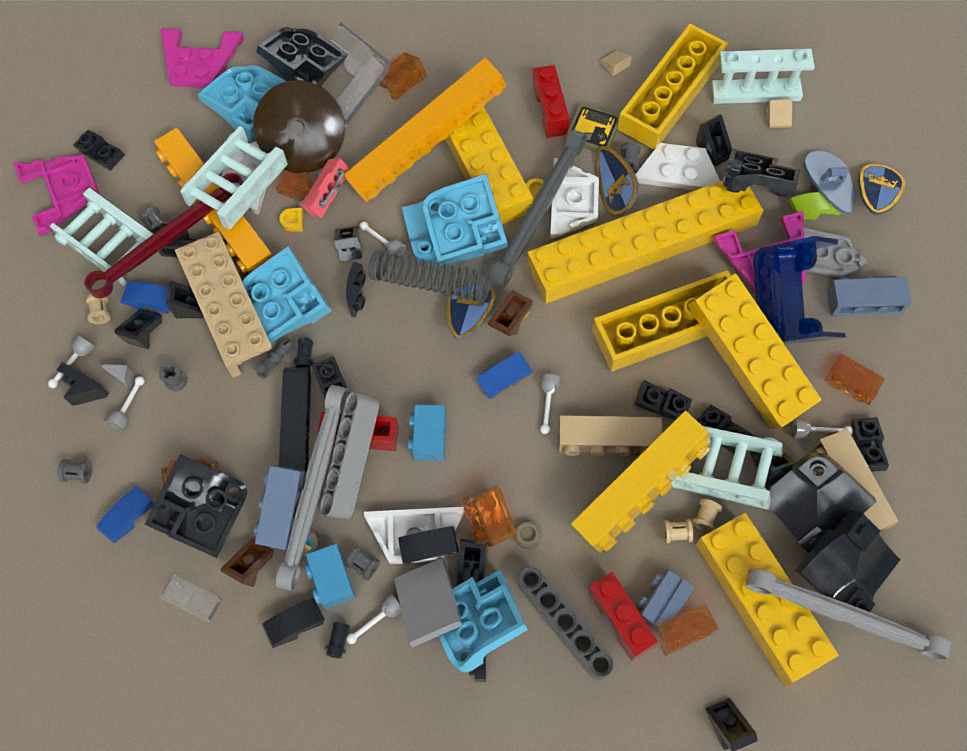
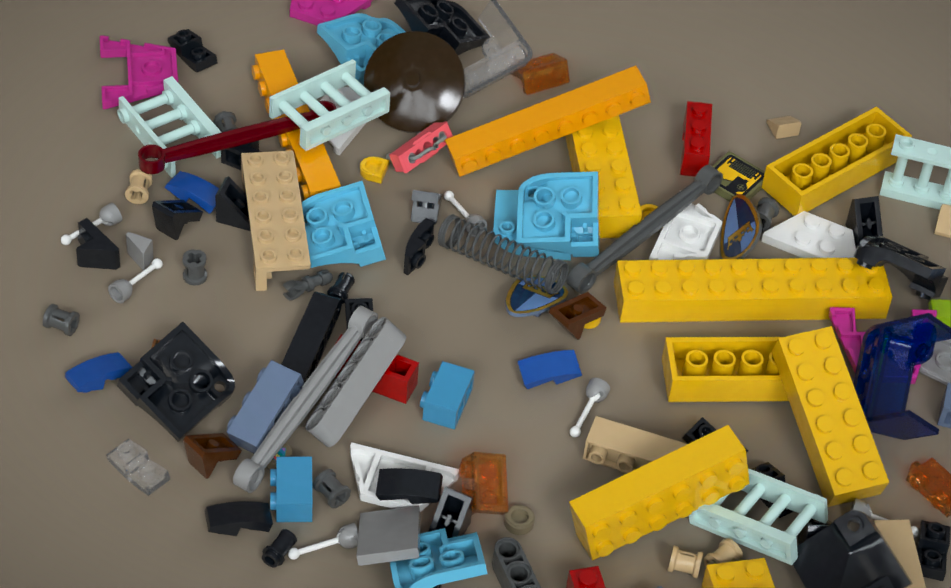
camera: 10 degrees right, 20 degrees down
clear orange bracket [276,171,312,202] -> none

